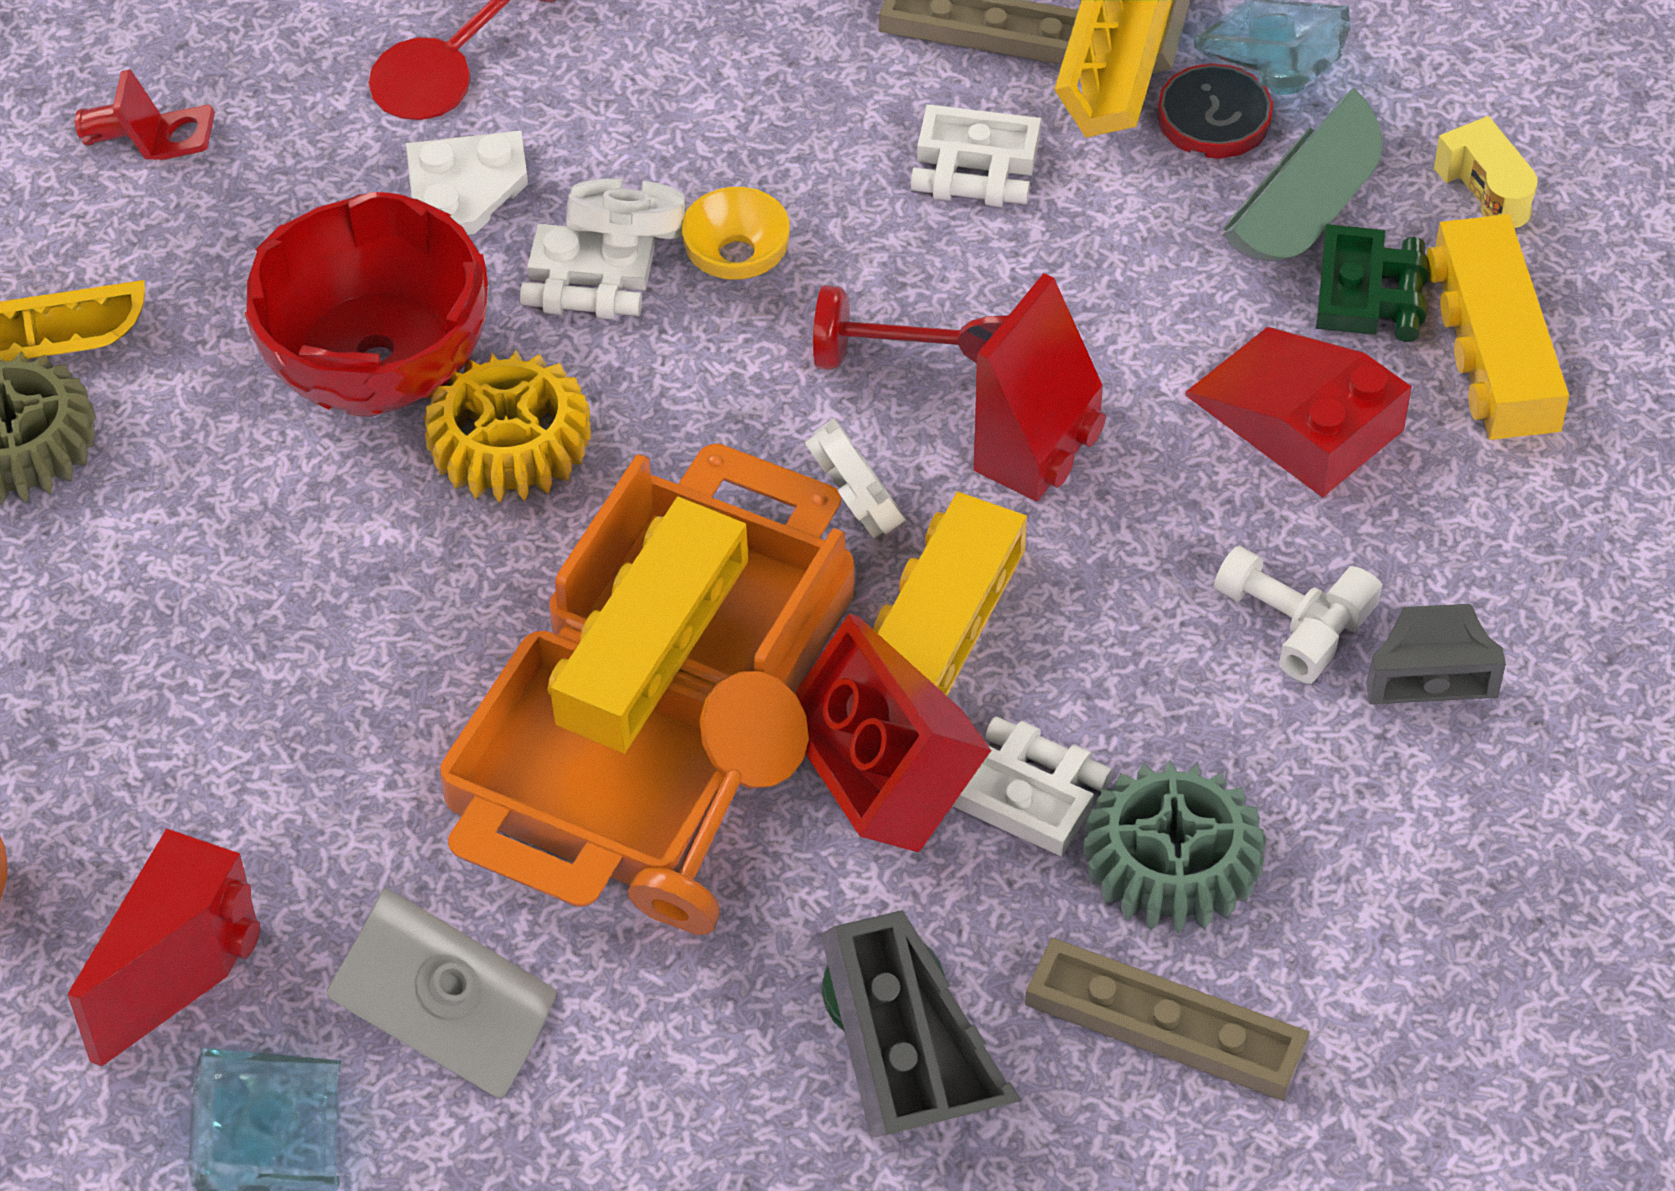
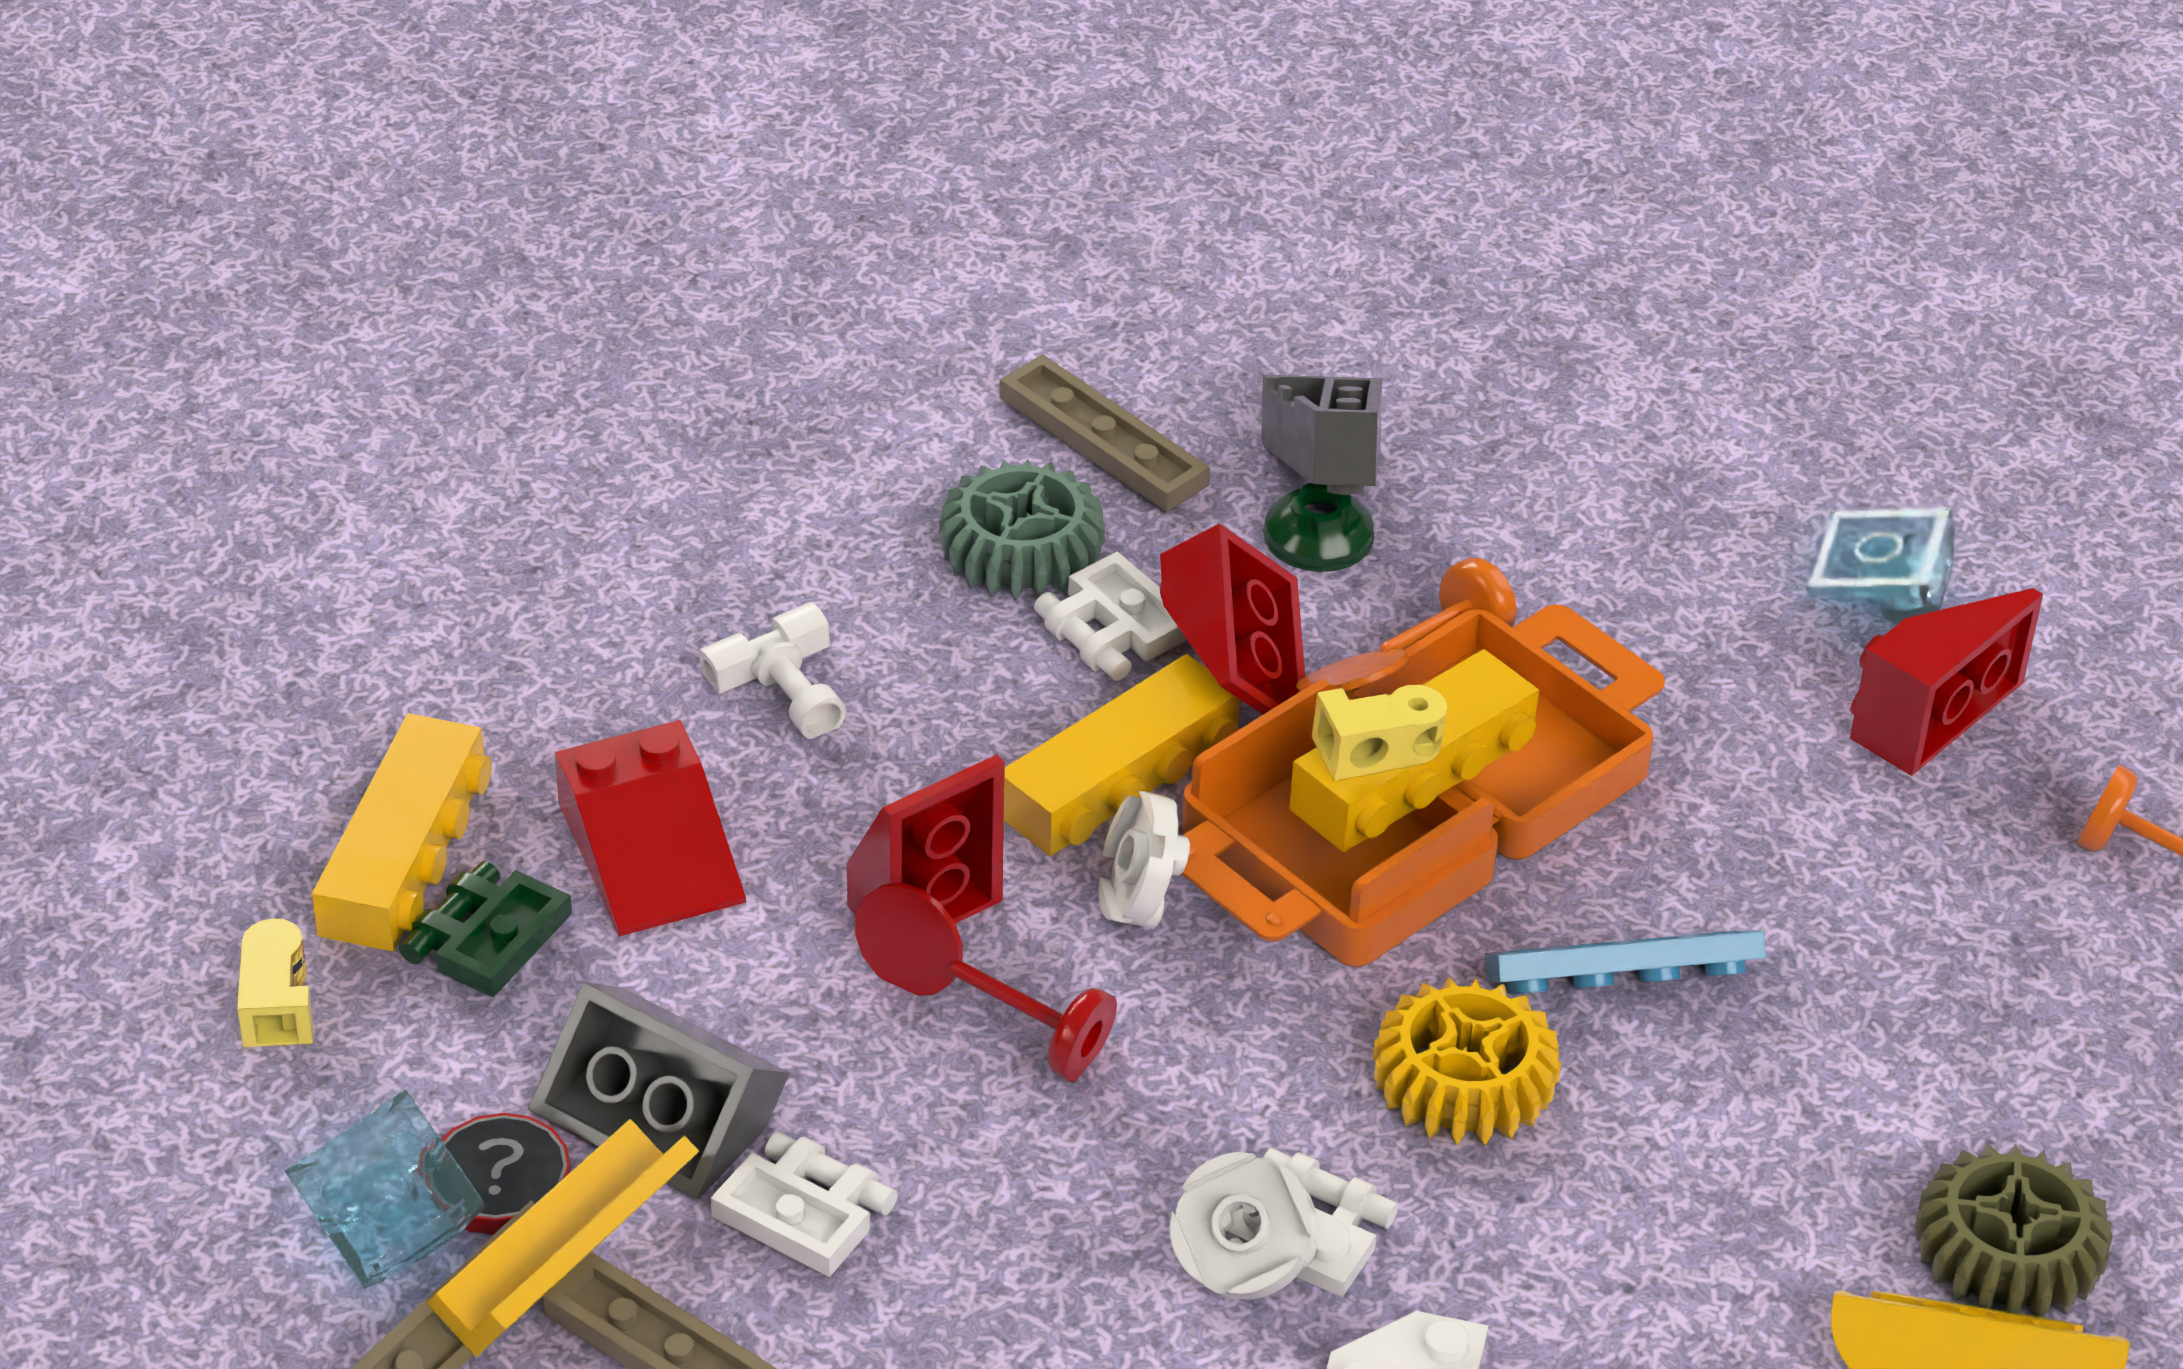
camera: 160 degrees left, 10 degrees down
red piece [244,192,488,417] -> none
light grey shield [327,888,557,1098] -> none
yellow piece [682,187,790,280] -> none
sand green brick [1223,88,1382,261] -> none
dark grey slope [1366,604,1506,705] -> none
none -> dark grey slope [528,982,790,1199]
none -> light yellow leg [1312,685,1448,781]
none -> plate [1484,929,1766,994]

